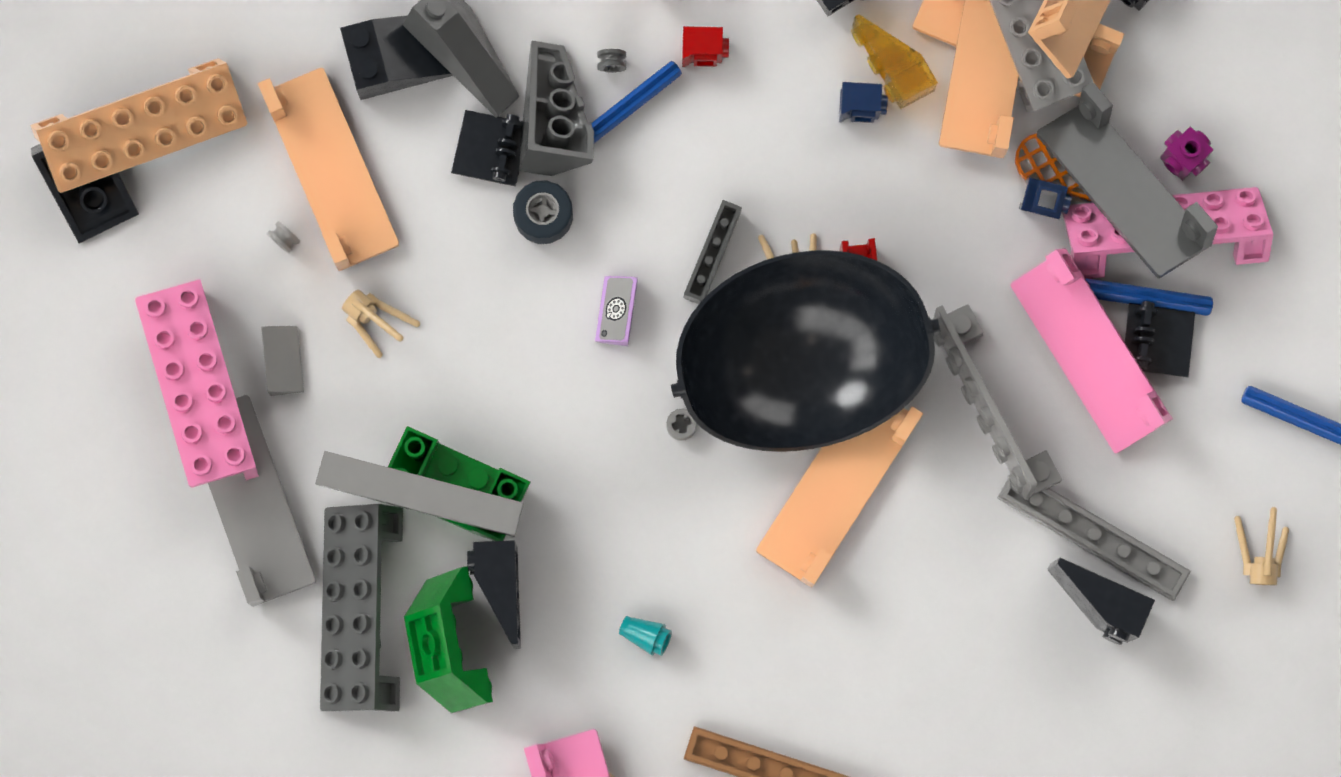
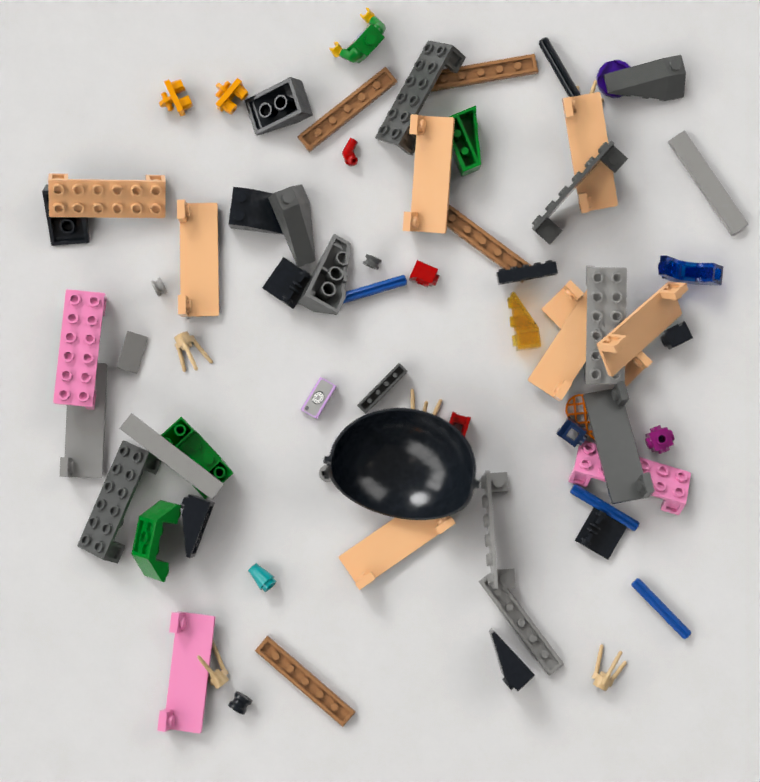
camera: 30 degrees right, 5 degrees up
black wheel [513,180,573,244] -> none
dark blue window [839,82,888,123] -> none
bright pink bracket [1010,248,1173,453] -> none

